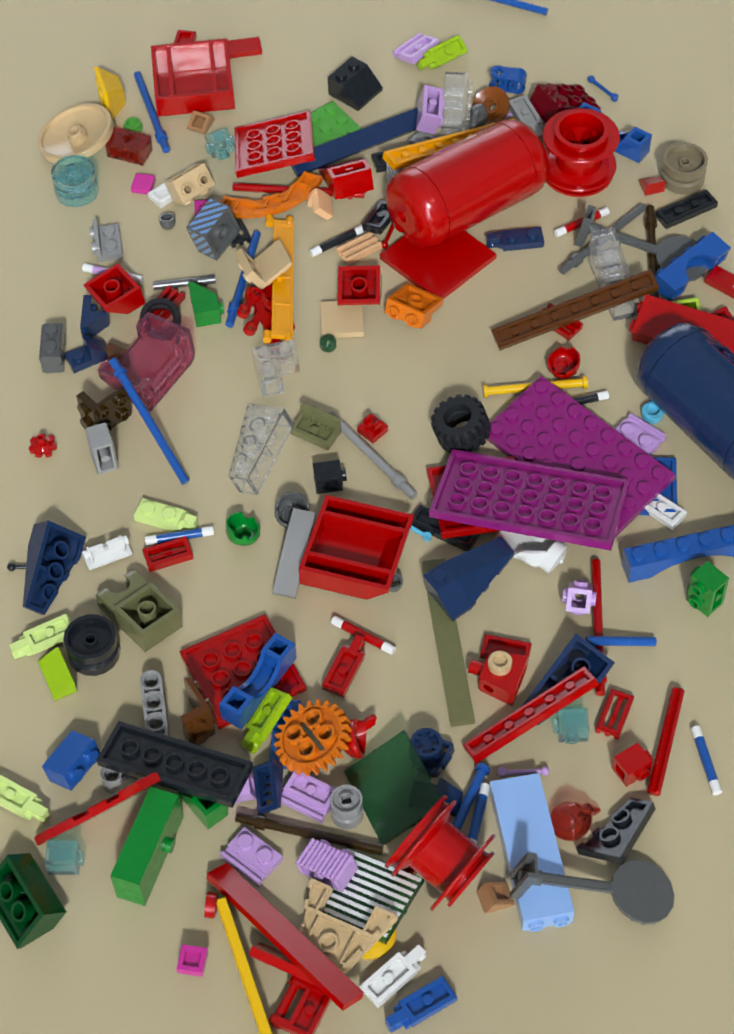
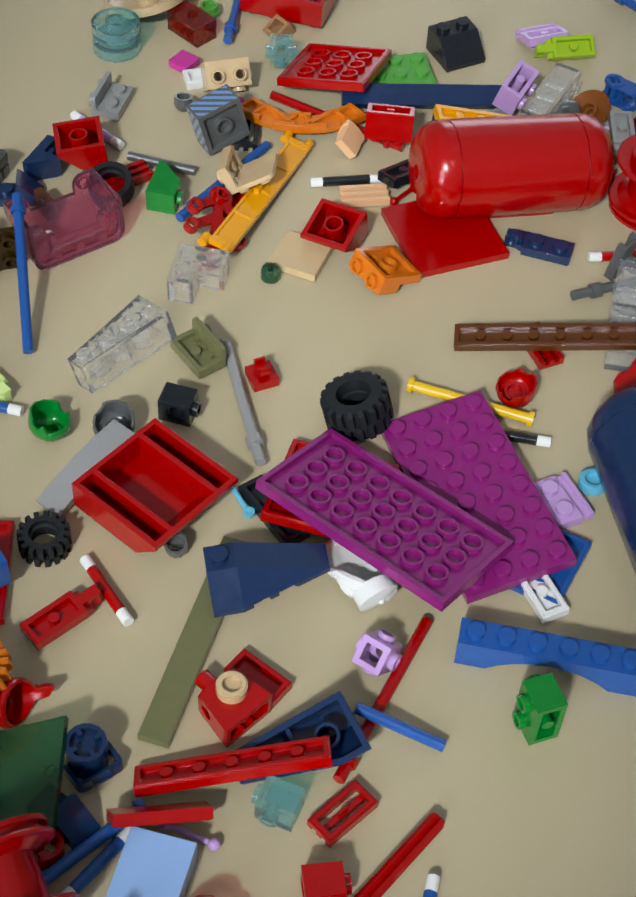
camera: 20 degrees right, 5 degrees down
none -> black tyre [16,511,72,568]
none -> red tile [106,801,214,828]

